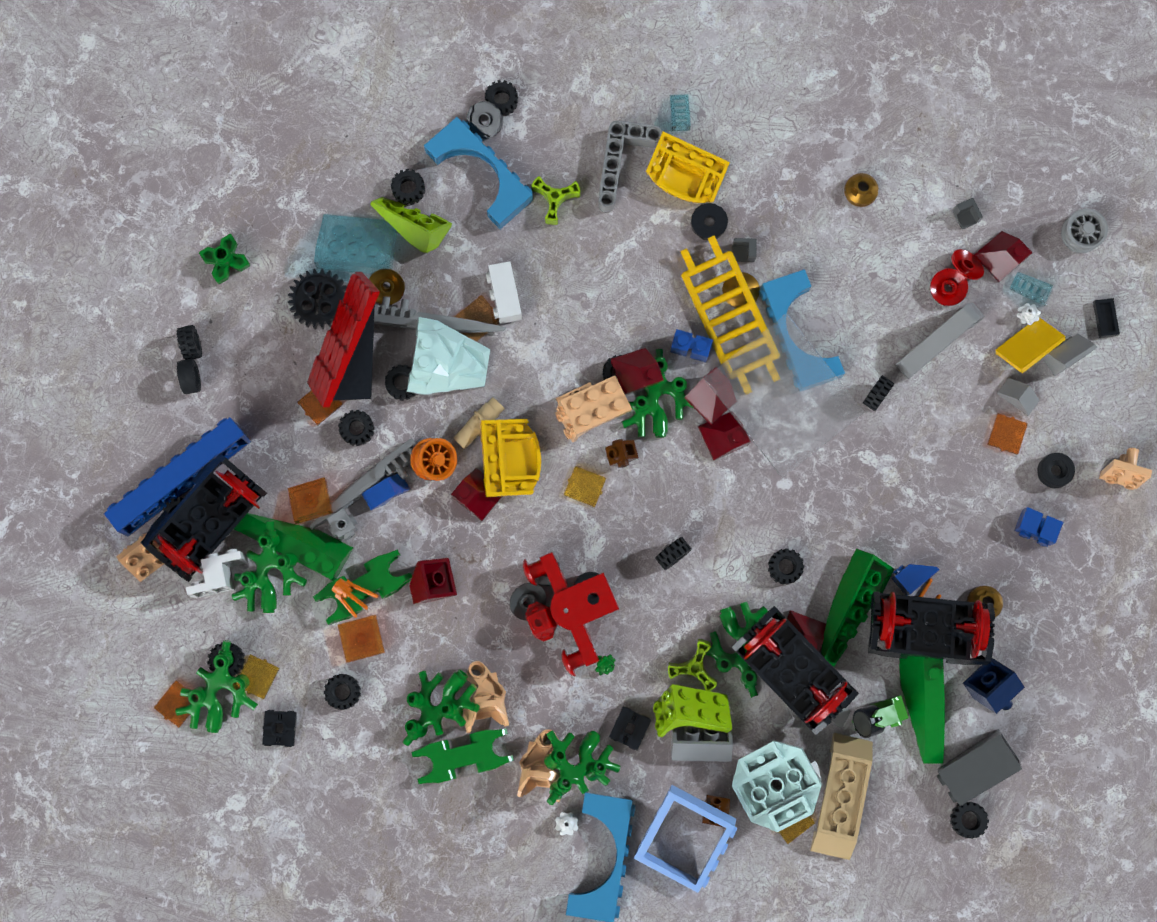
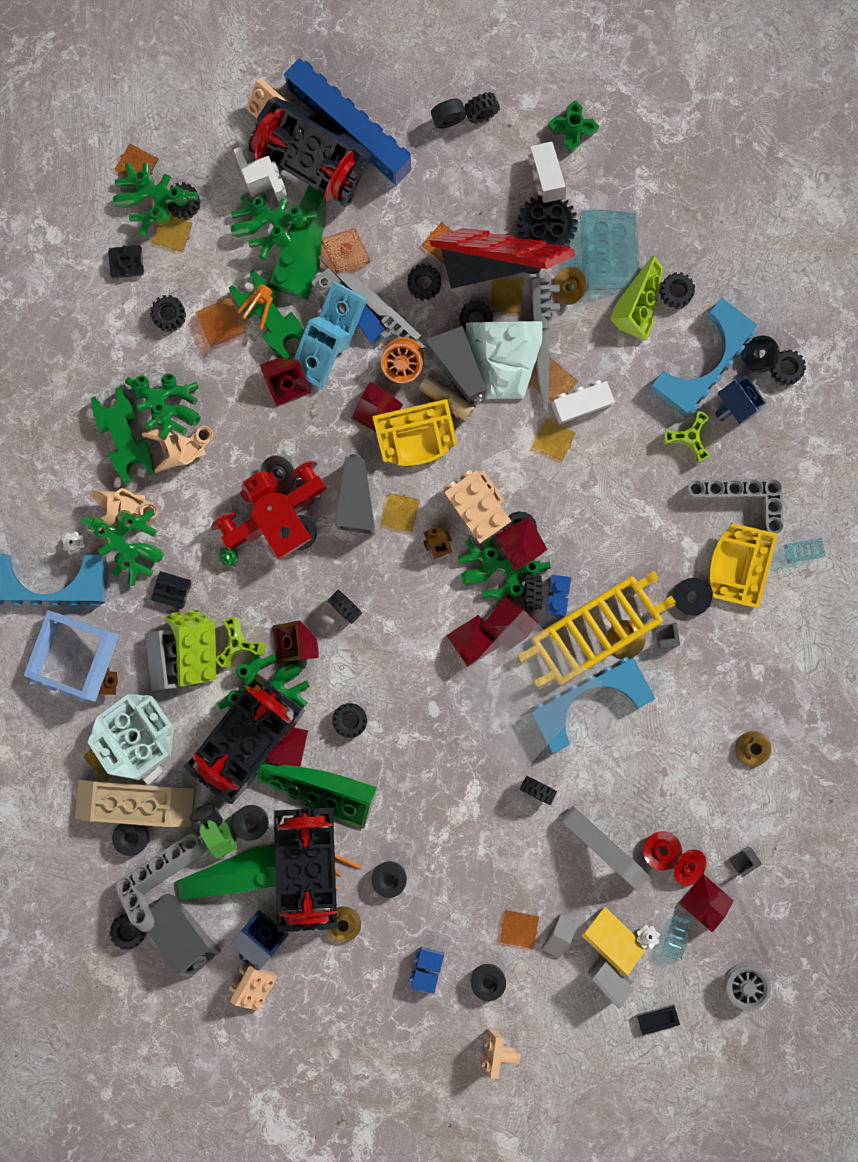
camera: 85 degrees right, 5 degrees up
blue slope [891,564,939,596] -> none
none -> black tyre [112,823,149,856]
none -> light grey beam [116,834,206,932]
none -> light nougat plate [229,963,277,1011]
none -> black tyre [233,805,269,841]
none -> dark red slope [273,621,319,664]
none -> medium azure bracket [294,281,367,388]
none -> dark grey slope [335,454,376,535]
none -> black tyre [372,861,407,898]
none -> dark grey slope [426,326,487,405]
none -> clear yellow piece [490,277,523,314]
none -> black tyre [524,575,543,610]
none -> white brick [528,142,566,203]
none -> clear yellow piece [533,419,576,461]
none -> dark blue brick [715,375,768,424]

